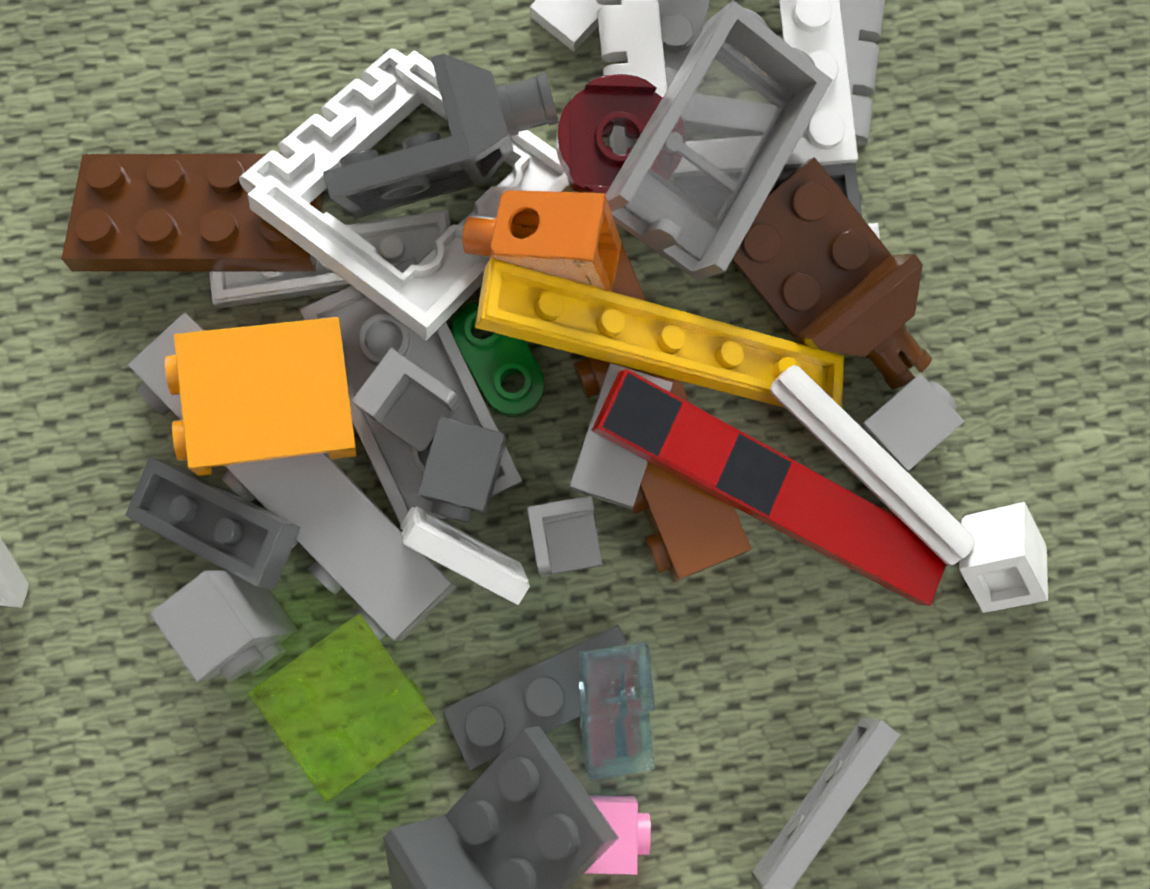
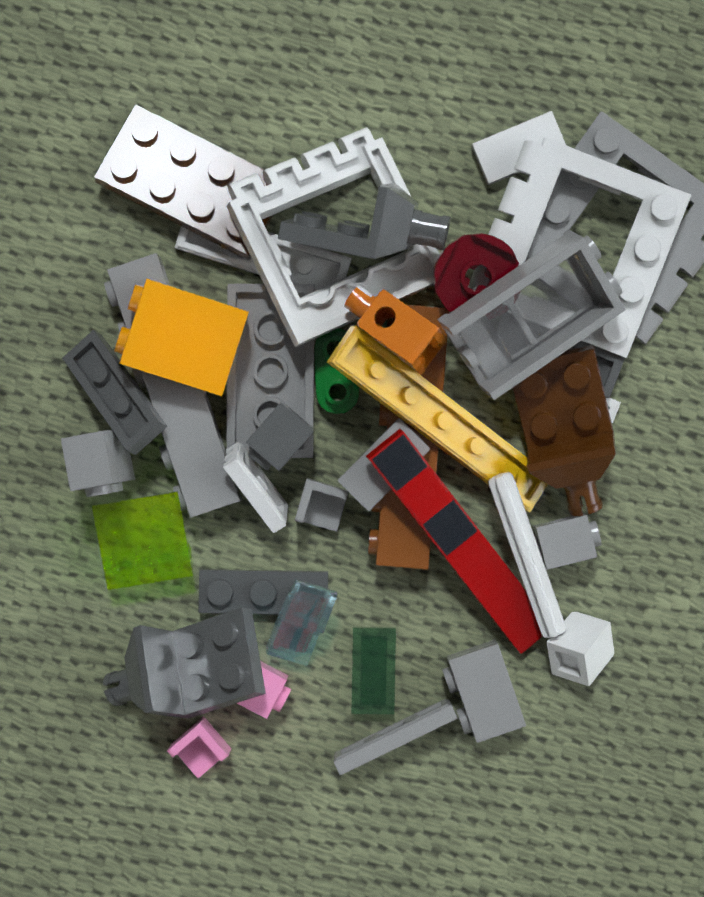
camera: 30 degrees right, 10 degrees up
light grey panel [352,348,461,453] -> none
none -> clear green tile [351,626,396,715]
none -> light grey brick [442,639,526,743]

